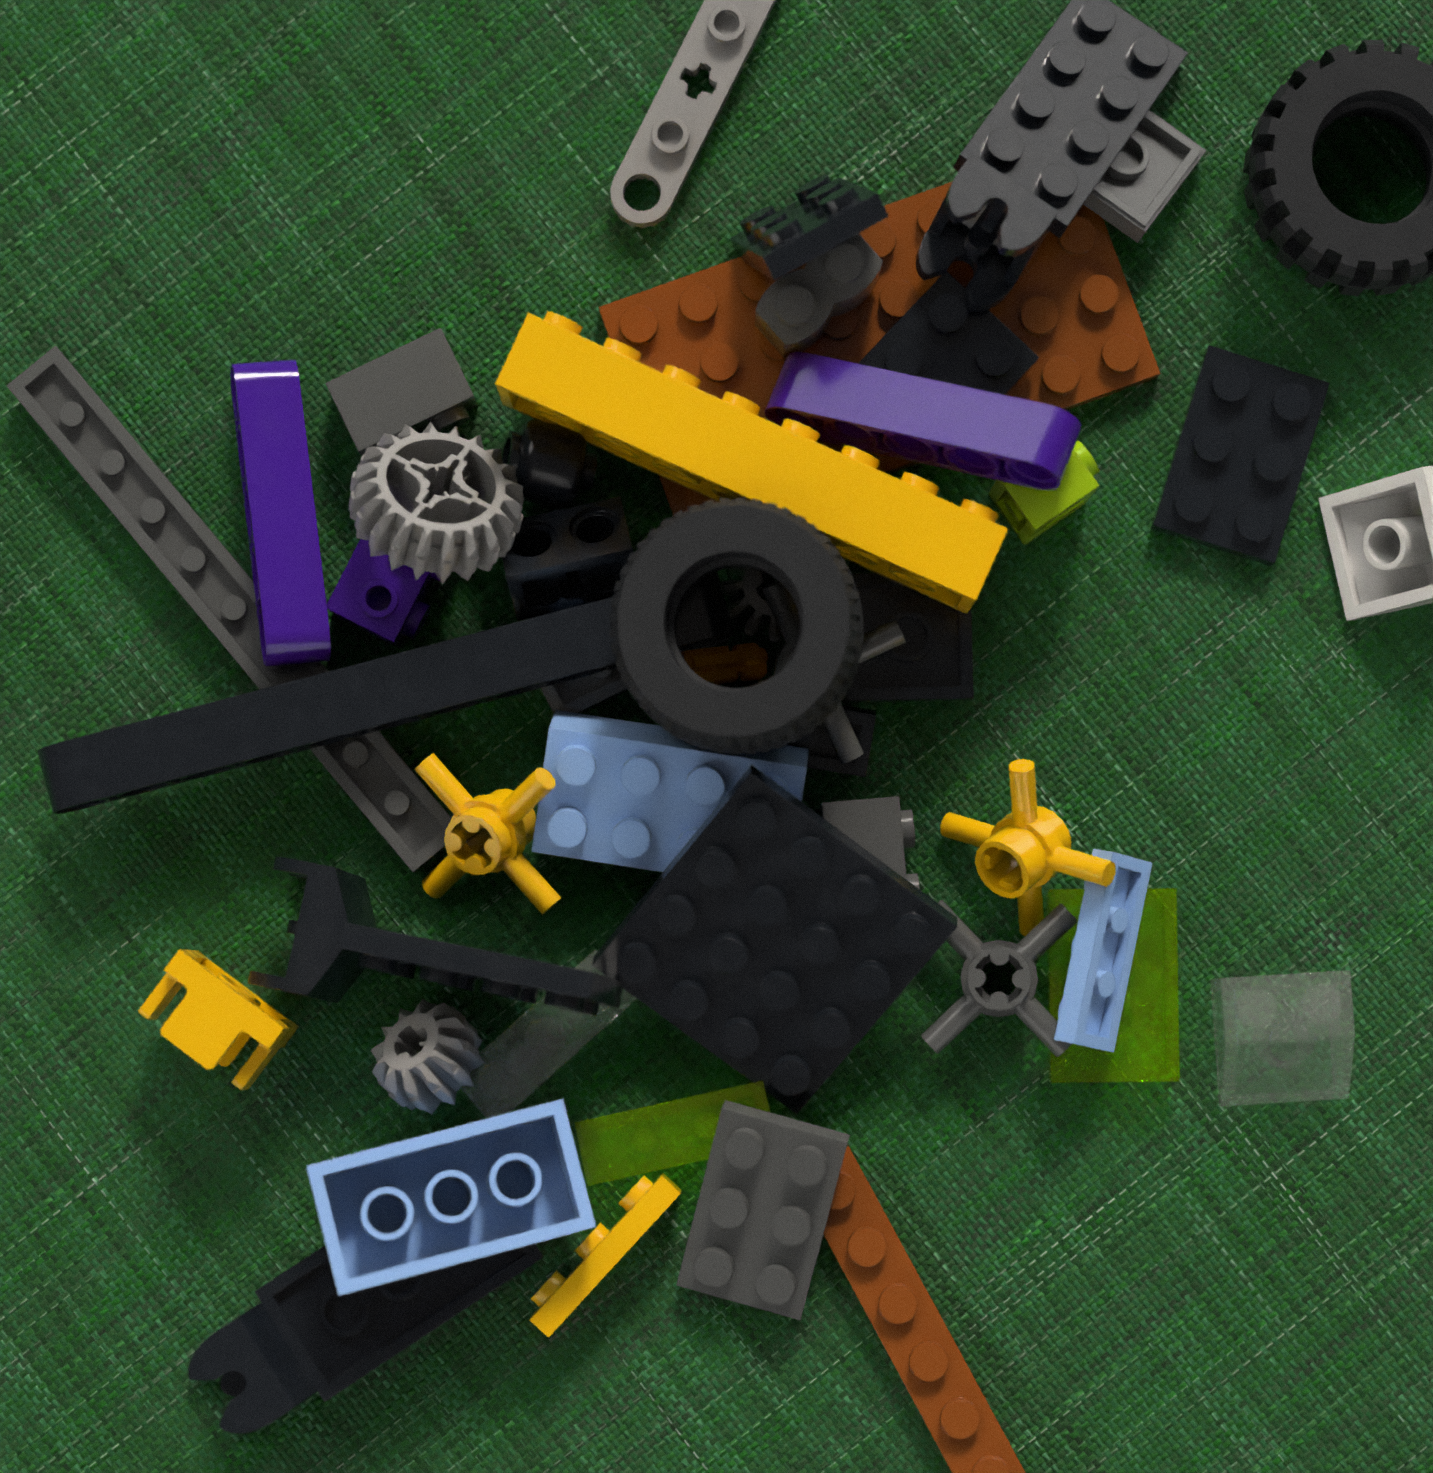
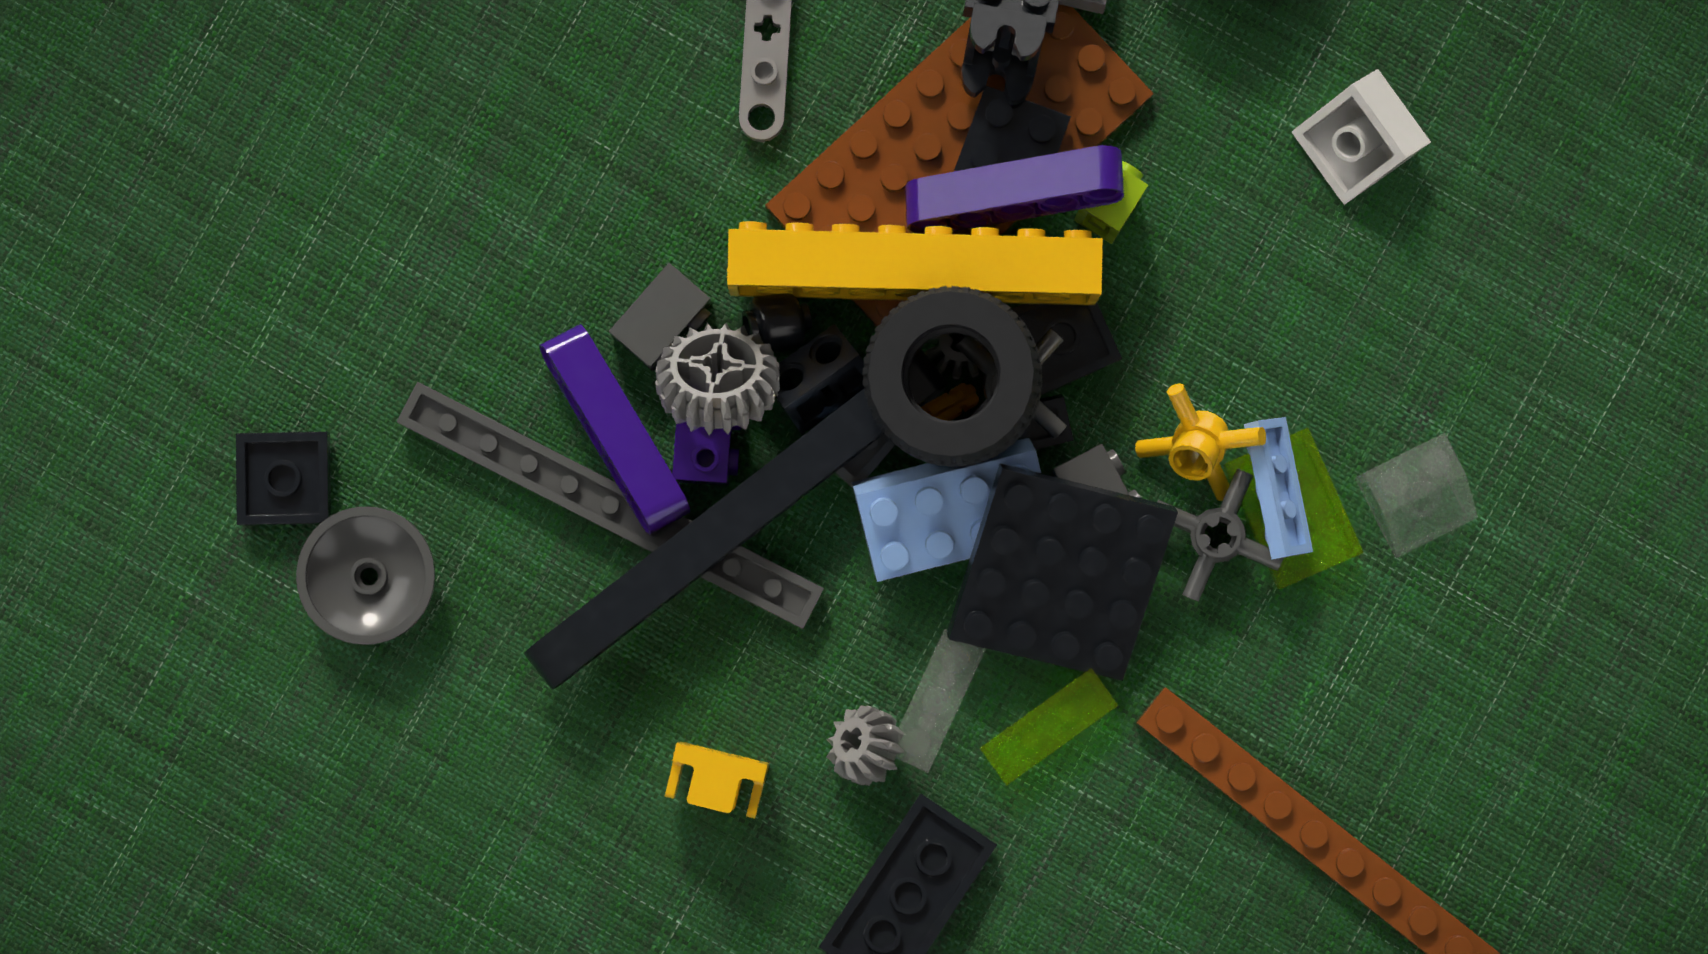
camera: 25 degrees left, 0 degrees up
black hinge [248,857,623,1016] -> none
light blue brick [306,1099,596,1296] -> none
yellow bar [415,753,561,915] -> none
yellow plate [530,1173,681,1338] -> none
dark grey plate [676,1100,850,1320] -> none
black plate [729,175,889,280] -> none
dark grey brick [755,233,883,358] -> none
black plate [1150,345,1330,566] -> none

